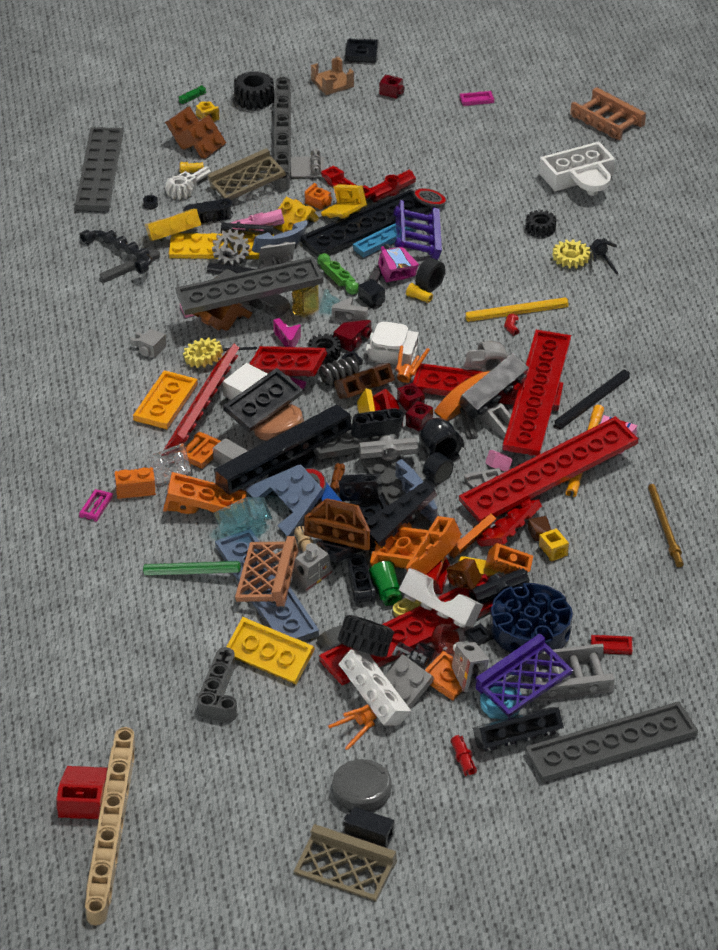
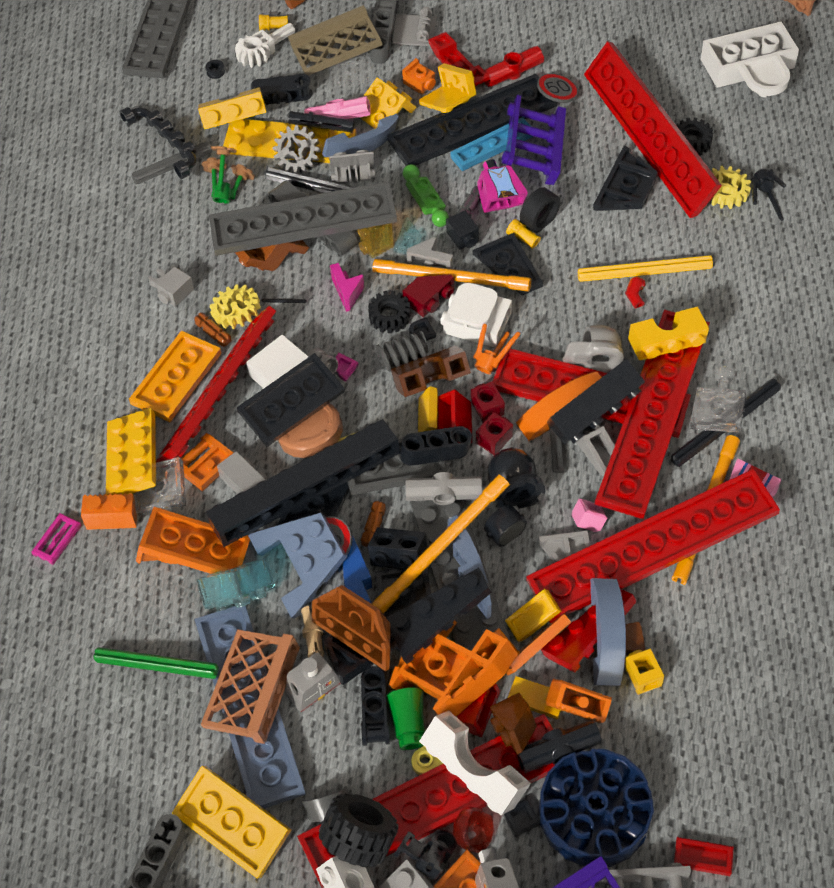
camera: 10 degrees right, 15 degrees up
red plate [249,346,327,377] -> none
pearl gold bar [648,484,684,568] -> none
none -> yellow plate [106,408,156,495]
none -> dark orange axle [194,312,232,347]
none -> plant [202,146,255,204]
none -> light orange piece [371,474,510,614]
none -> light orange piece [373,259,531,292]
none -> black wing [472,233,543,295]
none -> yellow tile [505,589,561,642]
none -> red plate [584,41,722,218]
none -> sand blue slope [590,578,626,686]
none -> black wing [593,146,658,211]
none -> yellow arch [628,307,709,361]
none -> clear plate [690,365,746,433]

